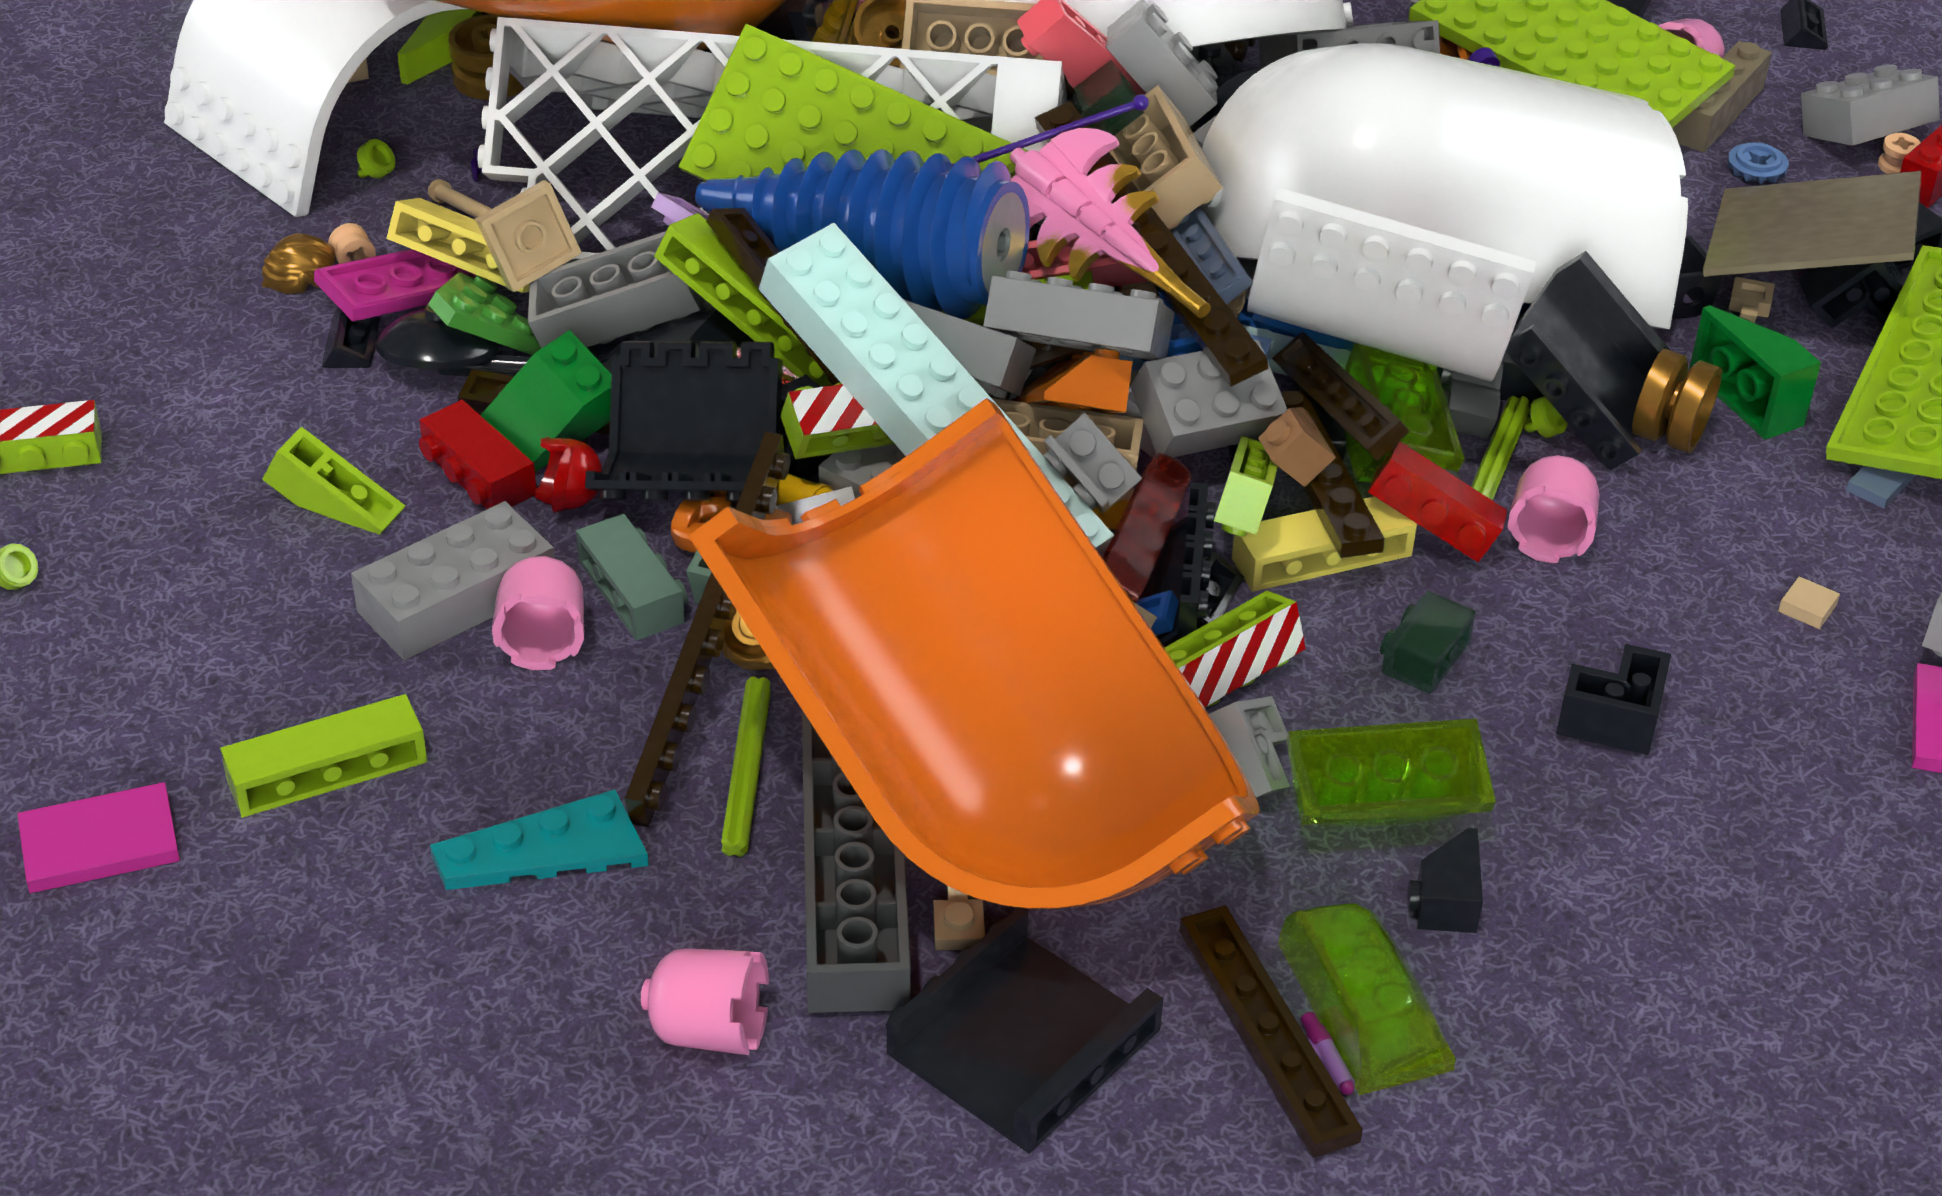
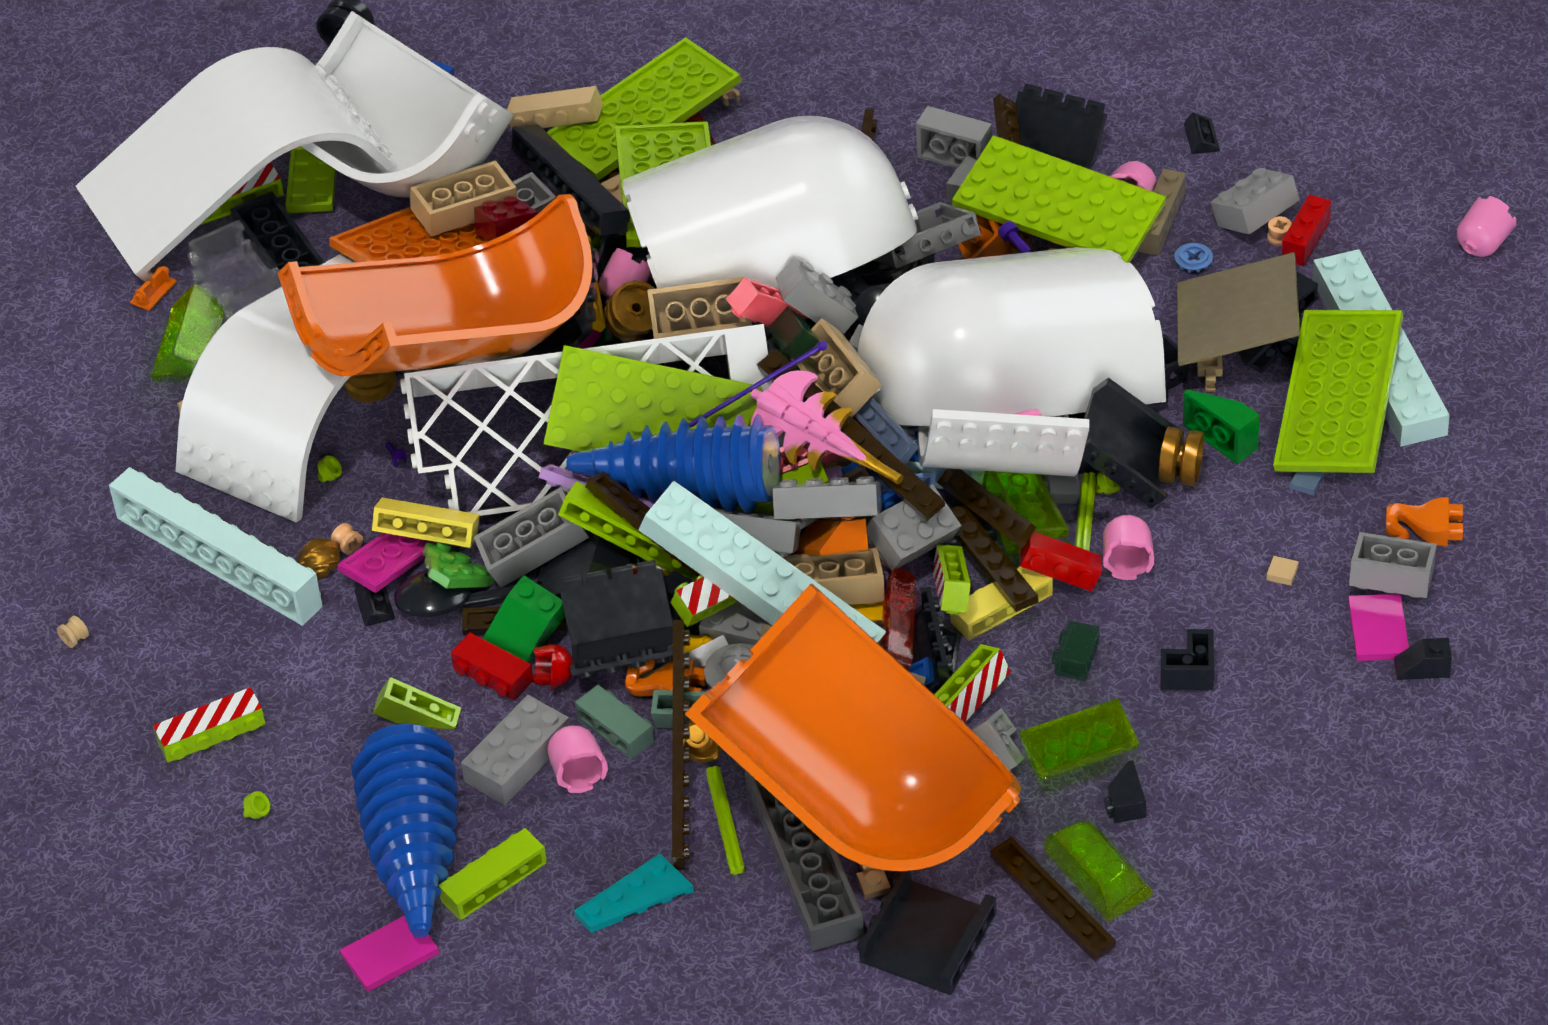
camera: 10 degrees left, 5 degrees up
tan tile [428,179,582,292] -> none
bright pink cylinder [641,949,769,1055] -> none
light grey bracket [1044,413,1142,514] -> none
medium nougat slope [1258,407,1336,487] -> none
piece [1300,1012,1355,1095] -> none
none -> light aqua brick [109,467,323,626]
none -> blue cone [352,724,458,938]

